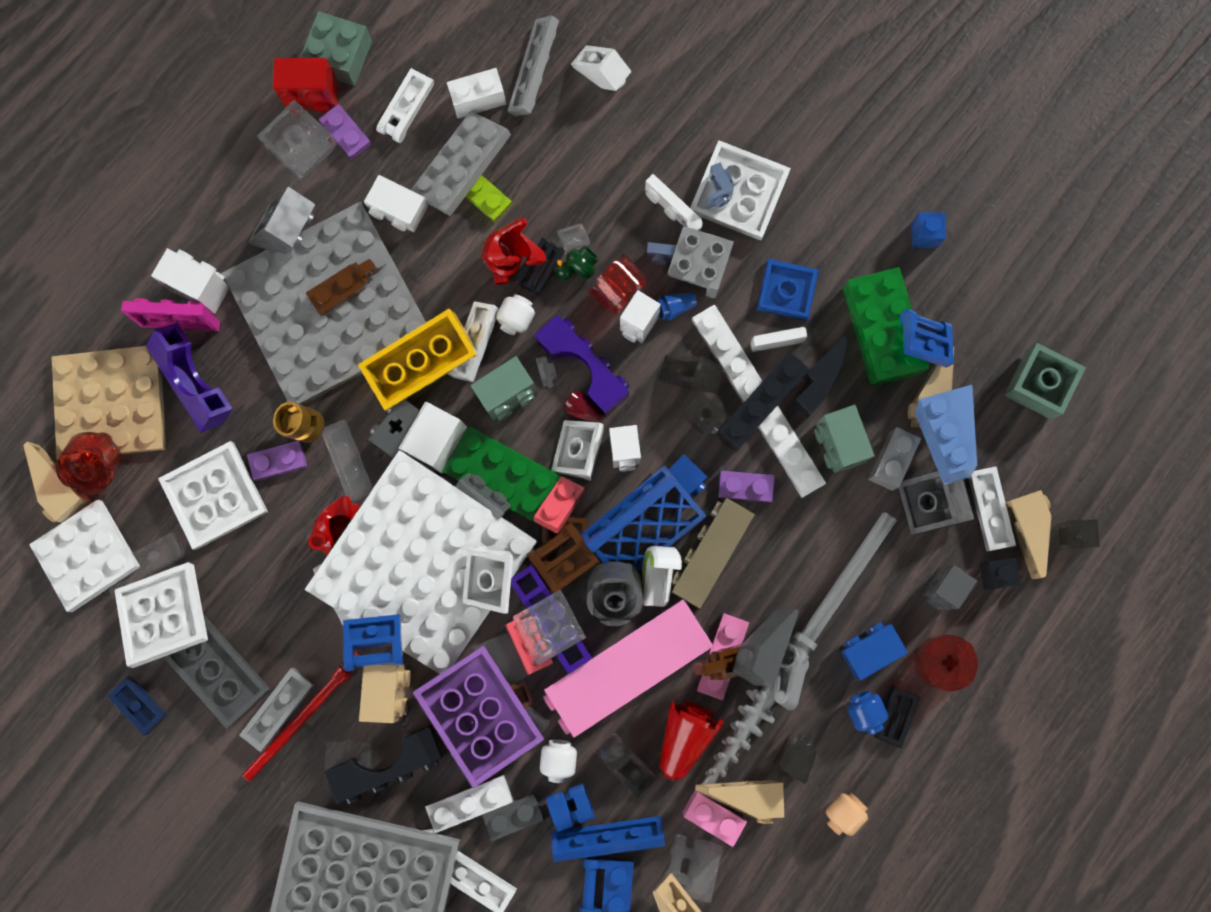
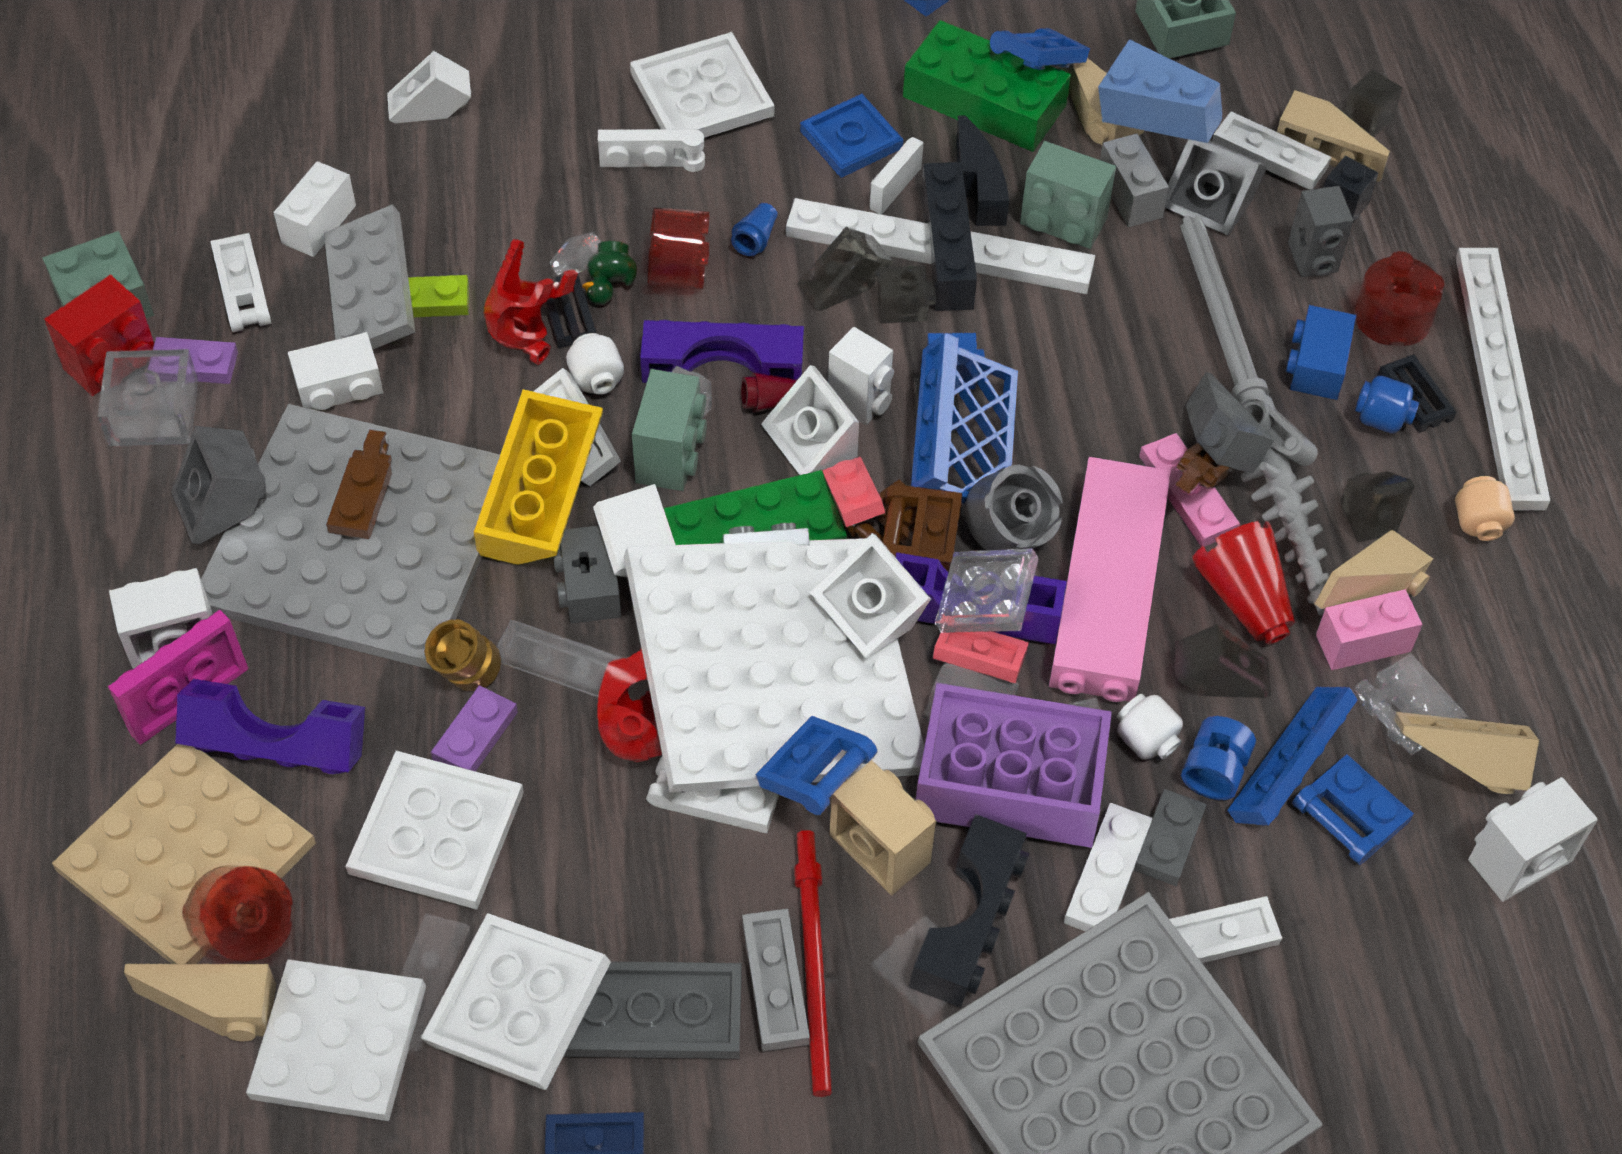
camera: 50 degrees left, 25 degrees down
light grey plate [507,15,559,116] -> none
white brick [620,290,661,343] -> none
white animal [642,546,682,607] -> none
sand blue bracket [646,242,677,265] -> none
light grey bracket [668,226,734,299] -> none
dark tan brick [671,498,755,609] -> none
sand blue bracket [706,162,734,209] -> none
medium lavender plate [718,471,774,503] -> none
none -> white plate [1456,248,1550,510]

